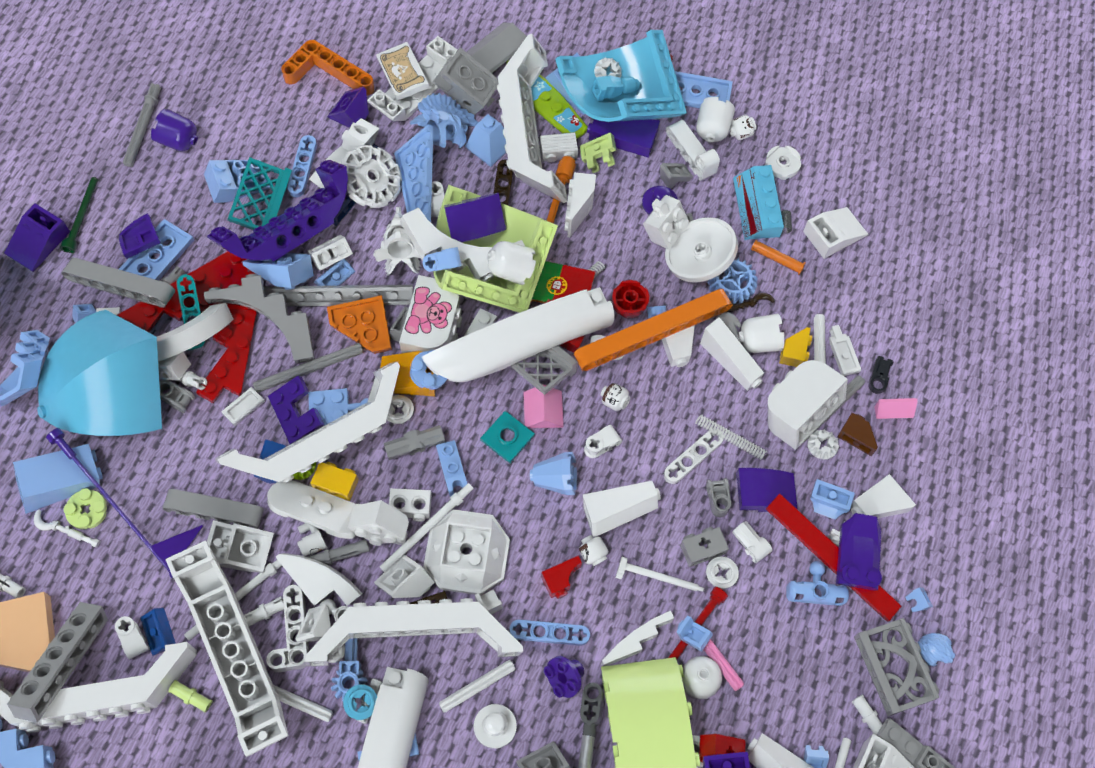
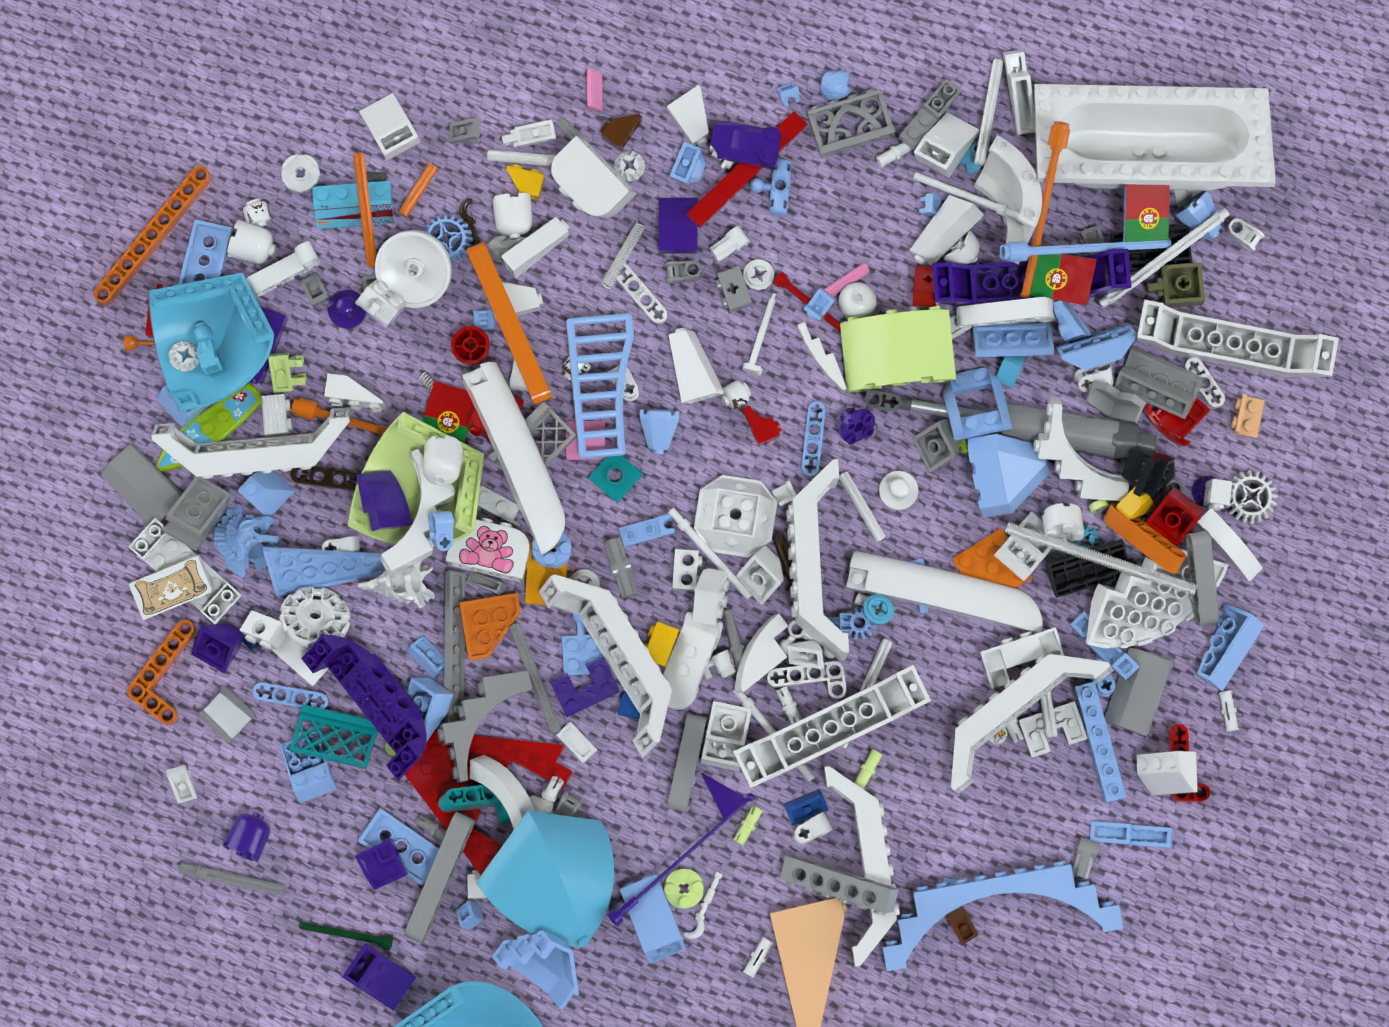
camera: 80 degrees left, 15 degrees up
white brick [308,235,353,270] -> none
black piece [868,356,894,394] -> none
none -> orange beam [93,166,211,306]
none -> orange hinge [124,335,155,351]
none -> white slope [166,765,197,804]
none -> slope [199,688,256,744]
none -> orange axle [353,152,377,267]
none -> light grey slope [449,118,481,144]
none -> light blue bar [566,313,634,459]
none -> yellowish green pin [733,805,763,846]

